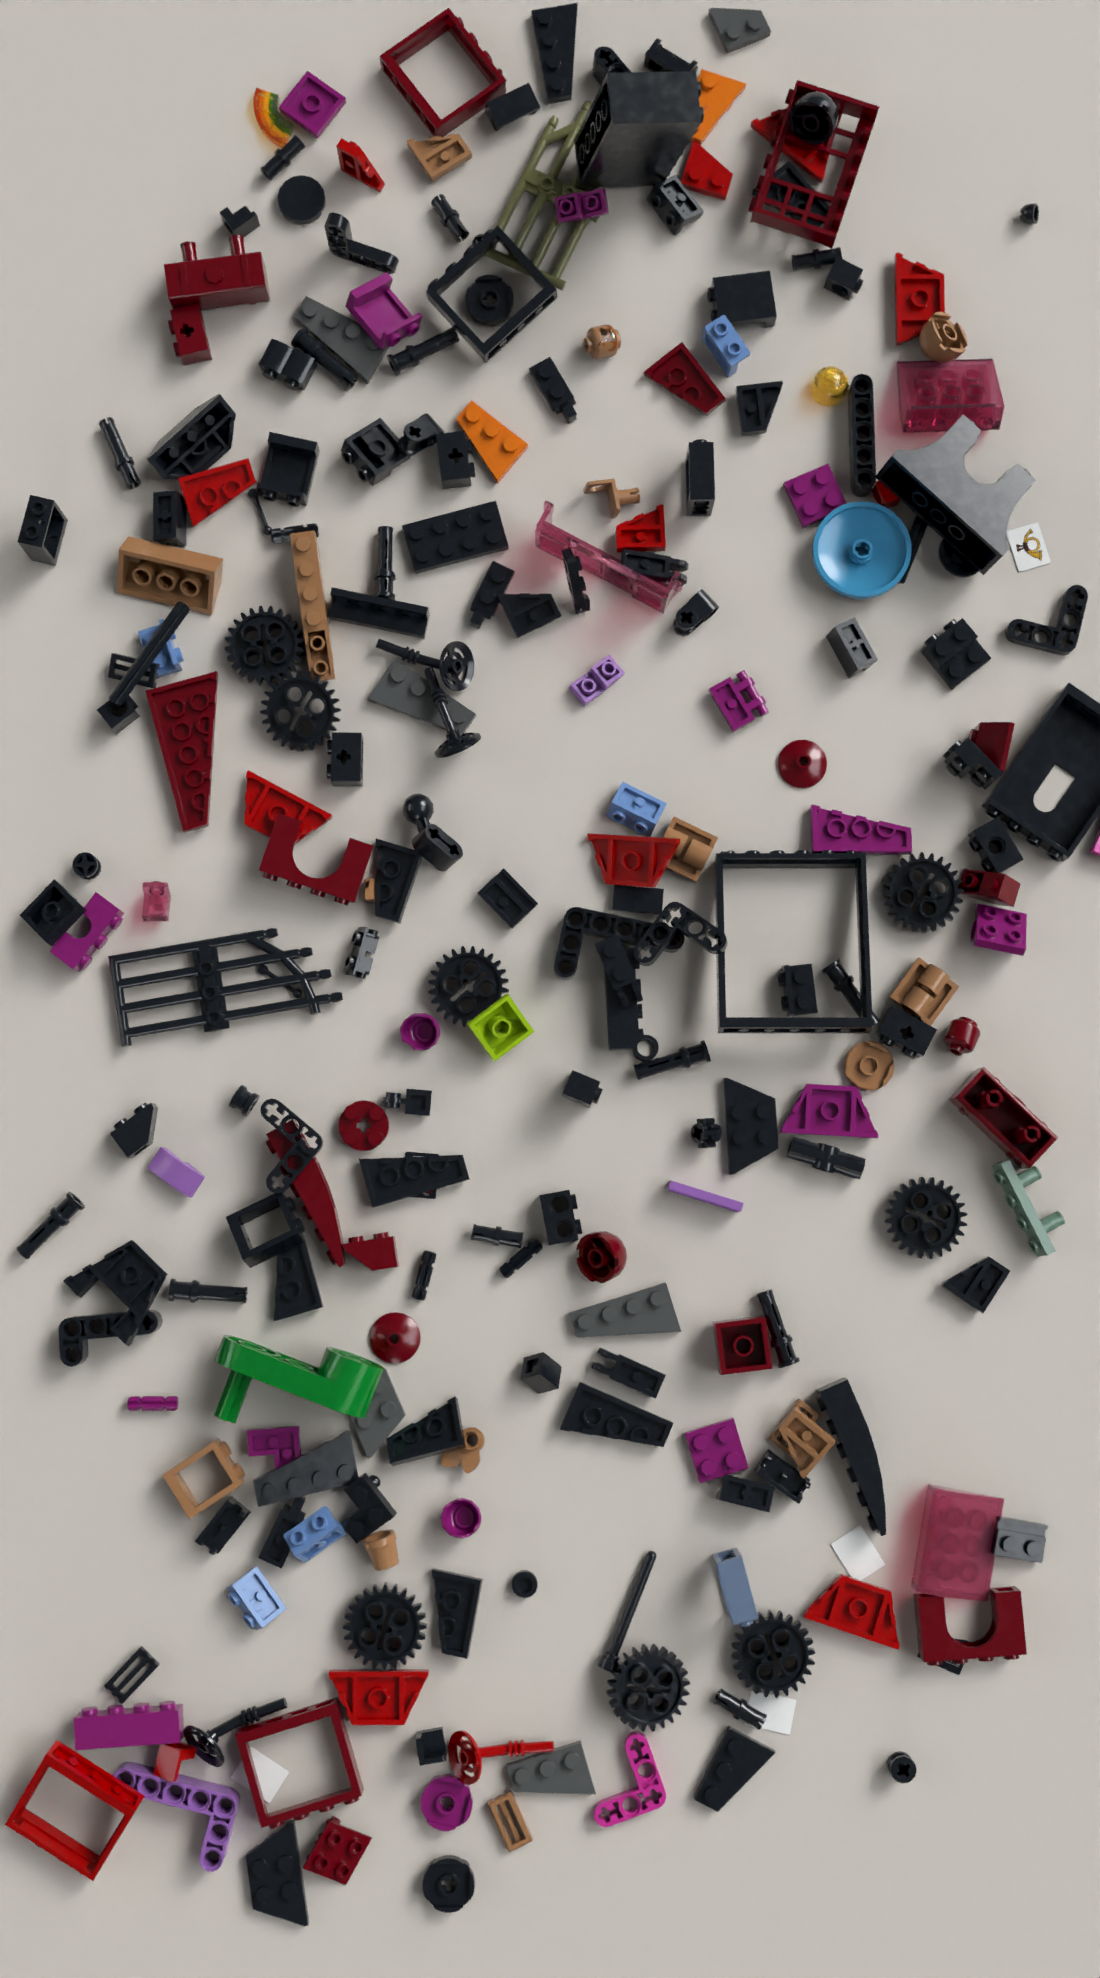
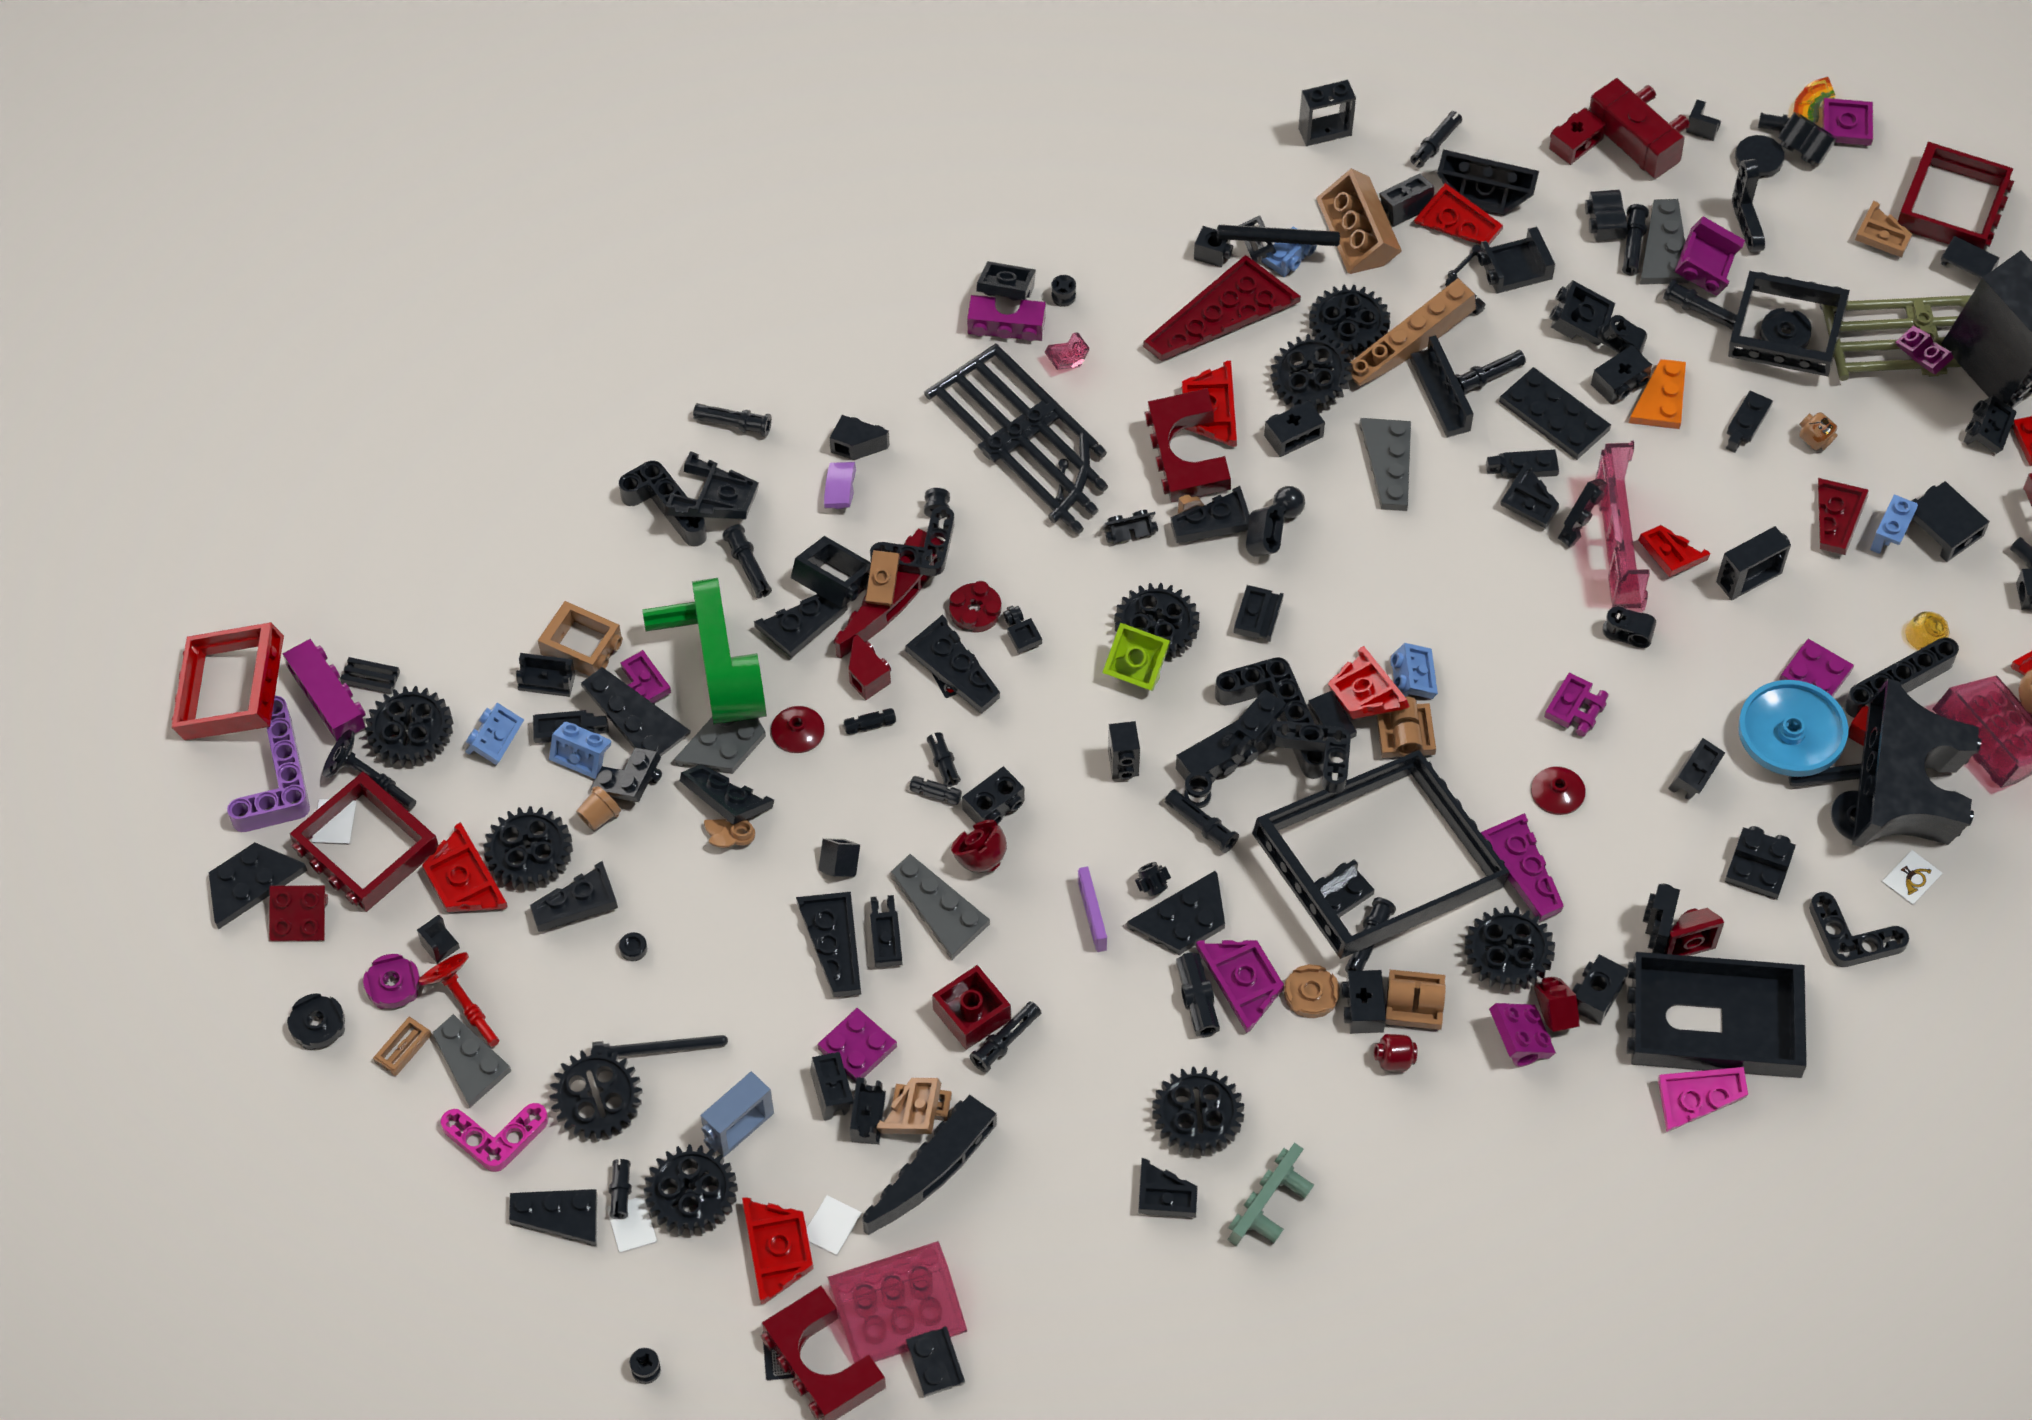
camera: 65 degrees right, 25 degrees down
magenta axle [127,1396,179,1411] -> none
red panel [153,1742,196,1782] -> none
red wing [336,138,385,192] -> none
black dish [376,638,474,691] -> none
magenta hair [400,1013,440,1051] -> none
black dish [424,667,481,758] -> none
black pin [431,194,469,242] -> none
magenta hair [440,1498,482,1538] -> none
medium lavender slope [569,654,625,707] -> none
medium nougat bracket [583,479,640,518] -> none
black hinge [619,549,689,585] -> none
black wing [735,381,783,436] -> none
dark red piece [949,1067,1058,1169] -> none
none -> black gear [365,686,454,767]
none -> medium nougat plate [866,550,900,606]
none -> black brick [1778,112,1838,165]

